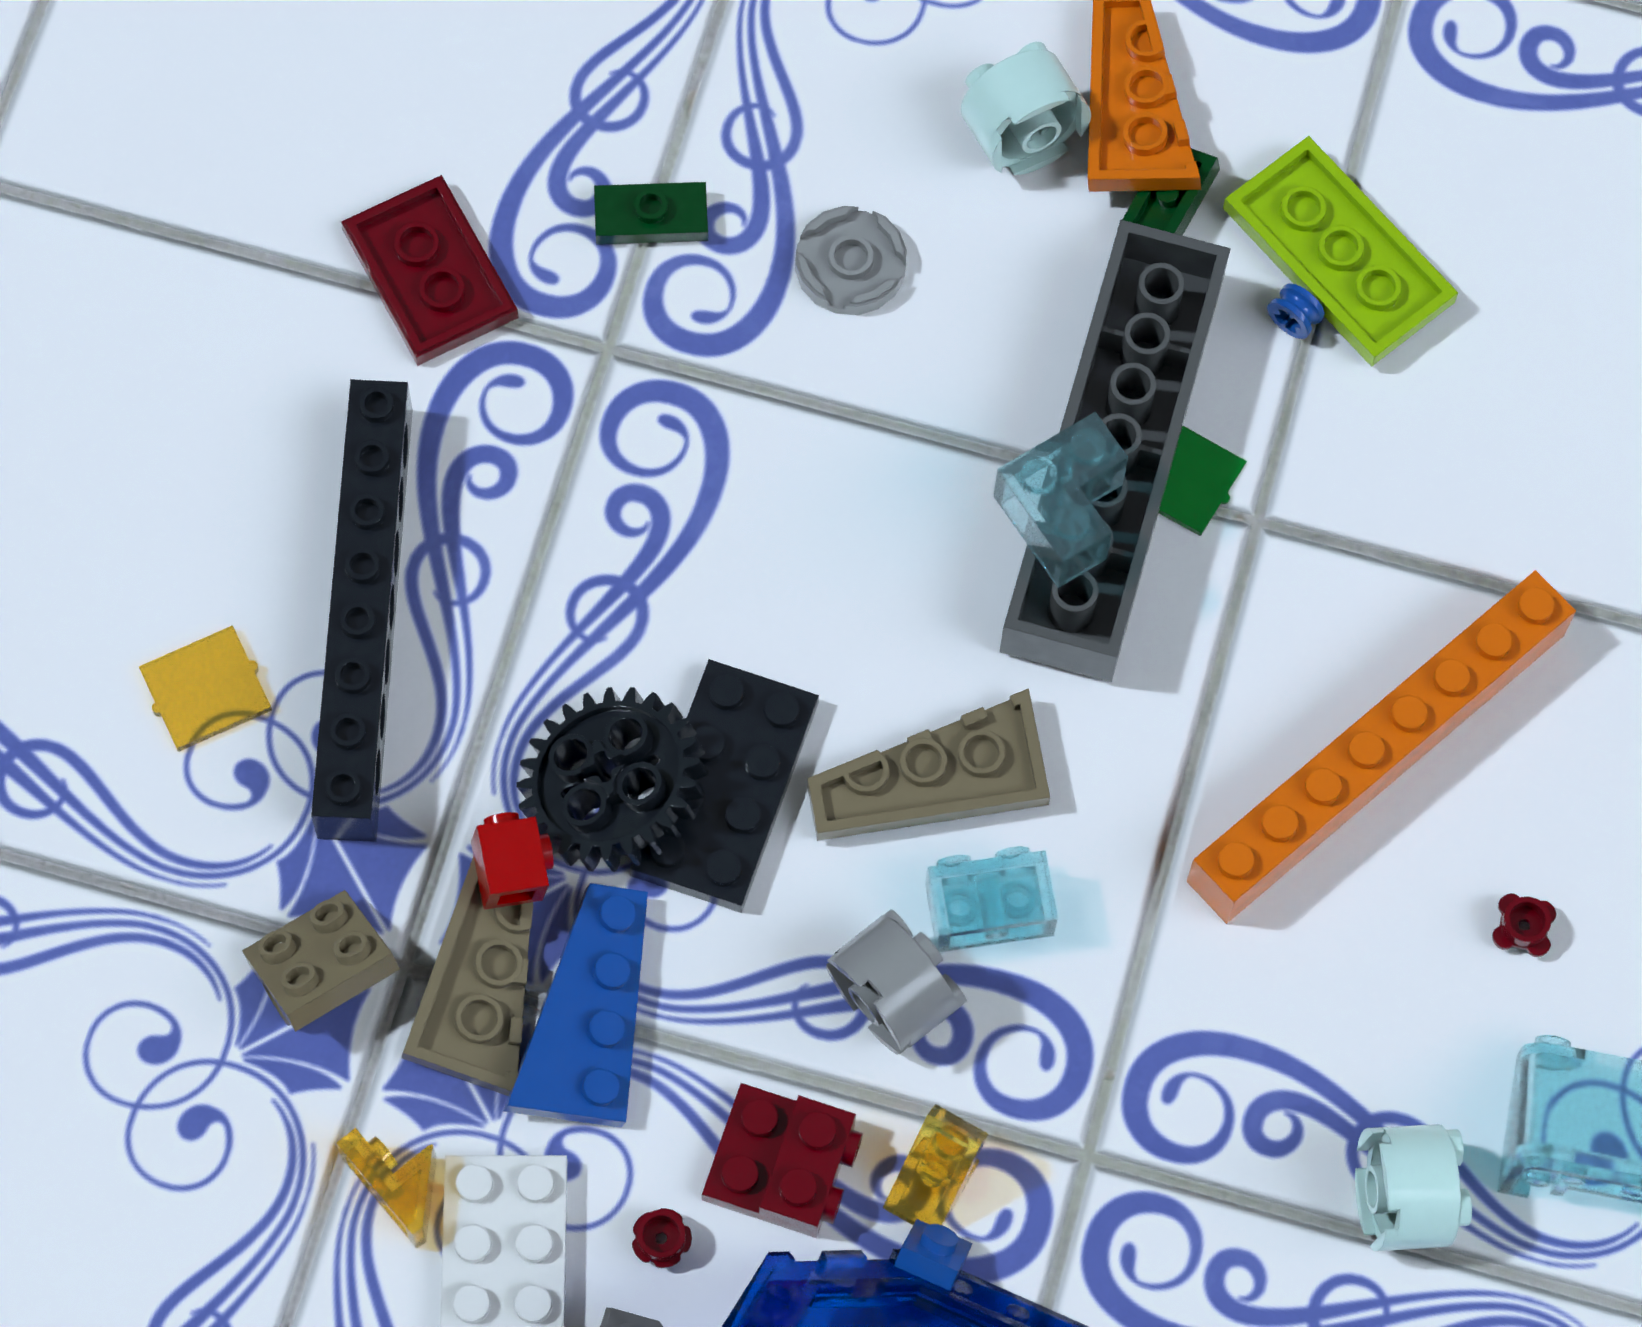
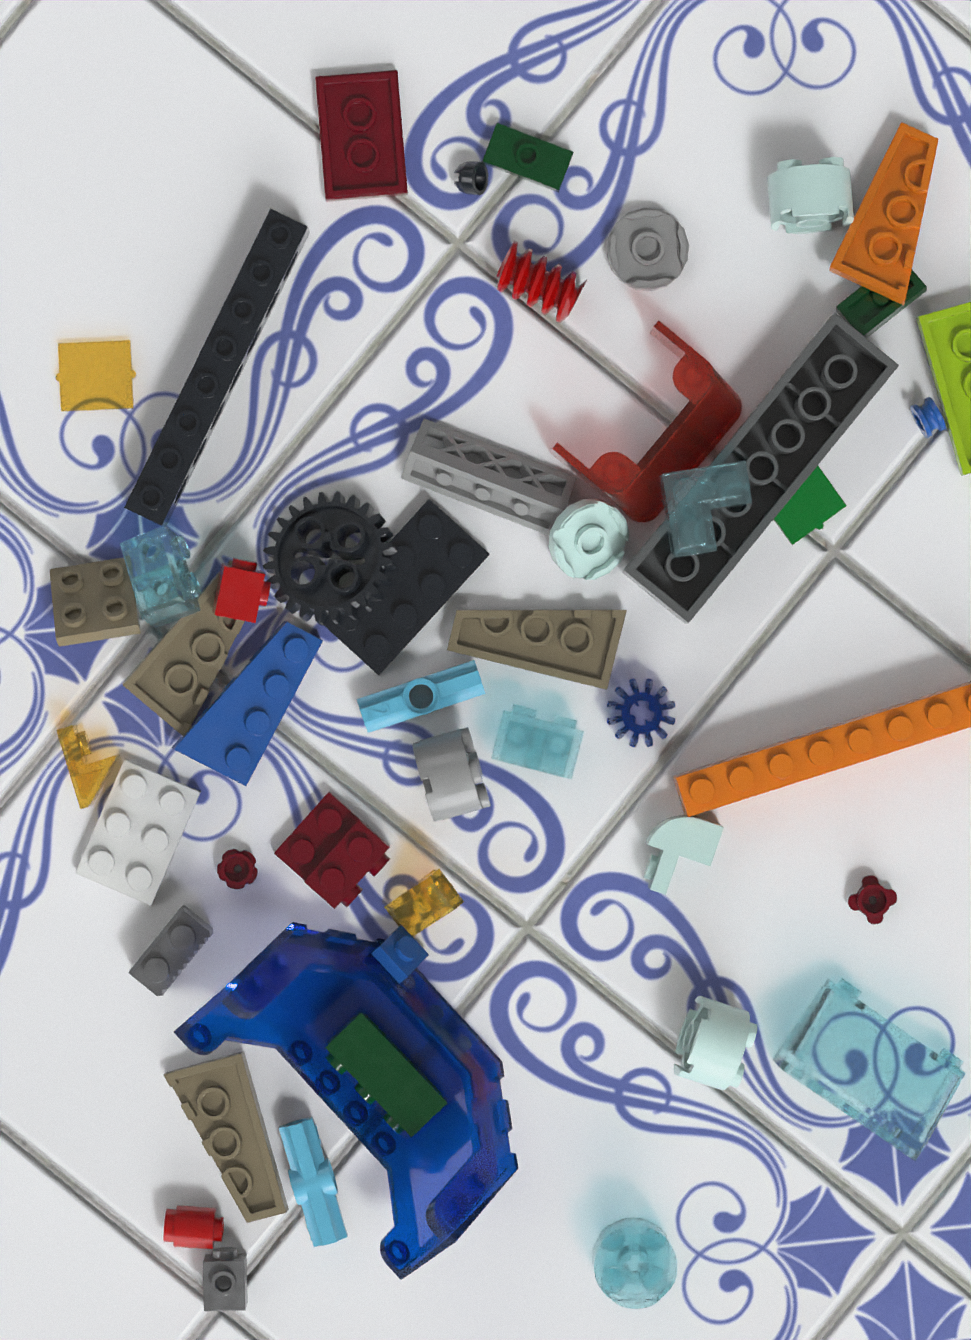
camera: 30 degrees right, 20 degrees up
none -> clear light blue brick [120,525,201,628]
none -> medium azure piece [357,660,486,733]
none -> light grey fence [401,419,577,536]
none -> black hinge [454,161,488,195]
none -> red piece [496,240,587,323]
none -> light aqua tile [548,499,630,580]
none -> clear red windscreen [550,320,742,523]
none -> clear blue gear [606,678,675,747]
none -> light aqua brick [644,815,724,895]

